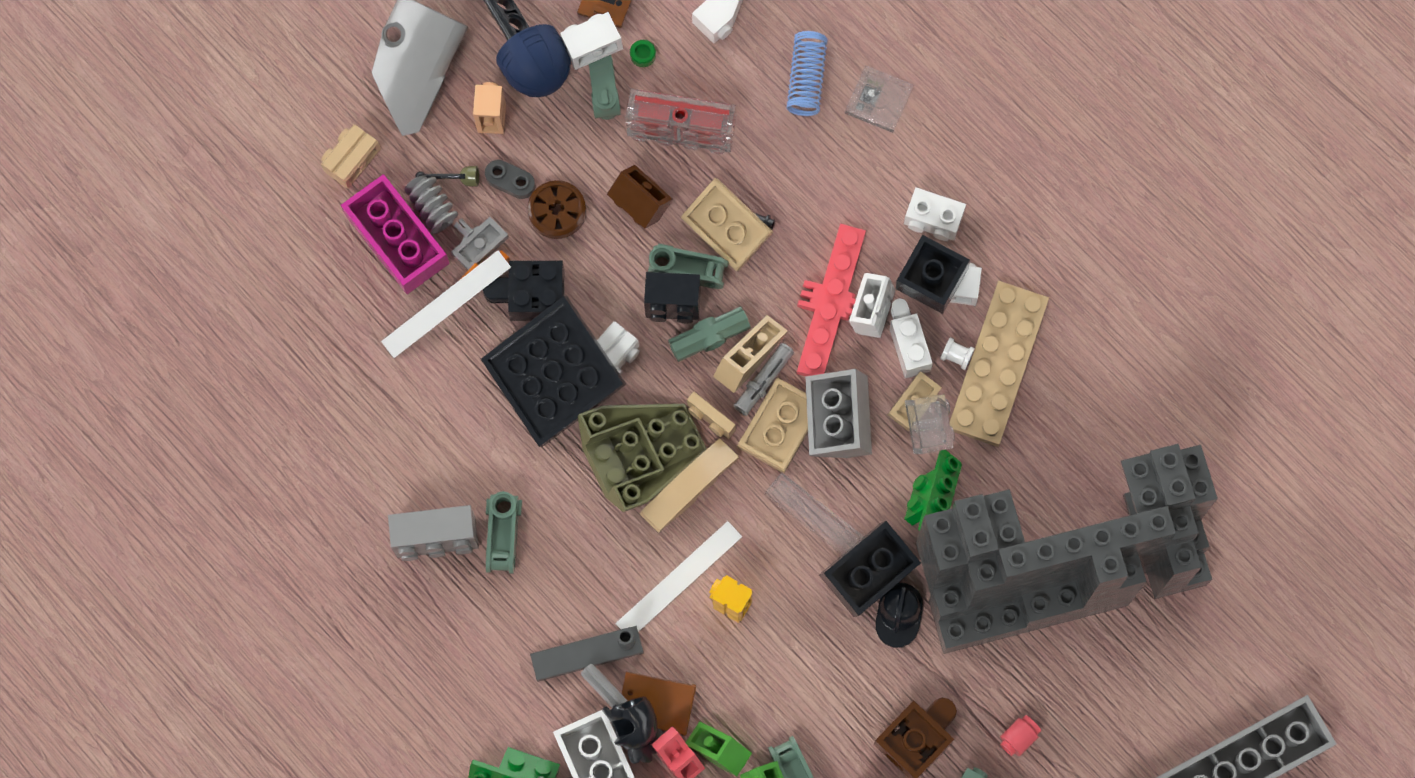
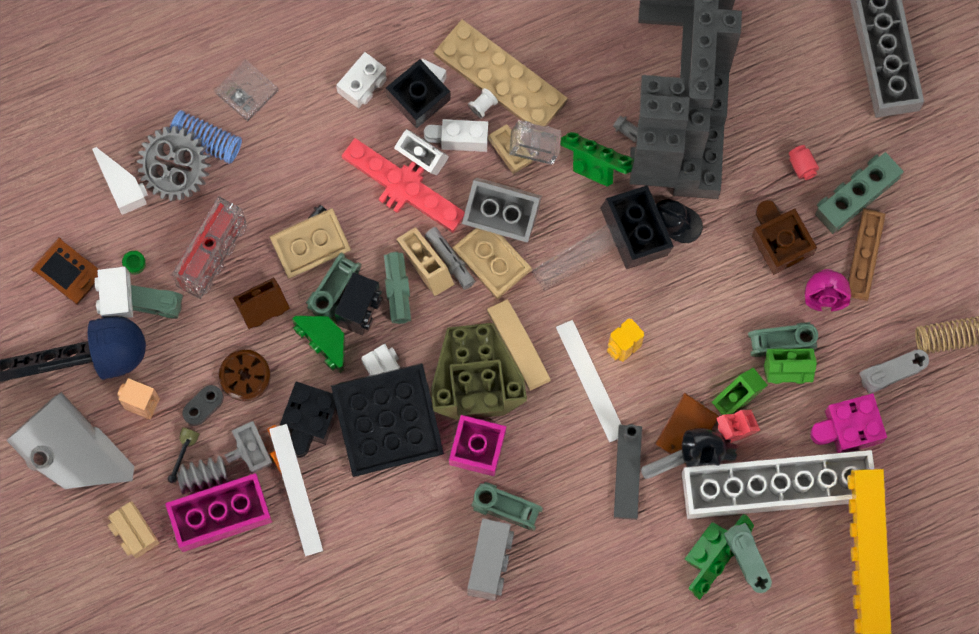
camera: 75 degrees left, 0 degrees up
tan plate [687,392,736,439] -> none
none -> light grey gear [137,126,211,201]
none -> green slope [292,316,345,373]
none -> dark pink brick [449,415,506,477]

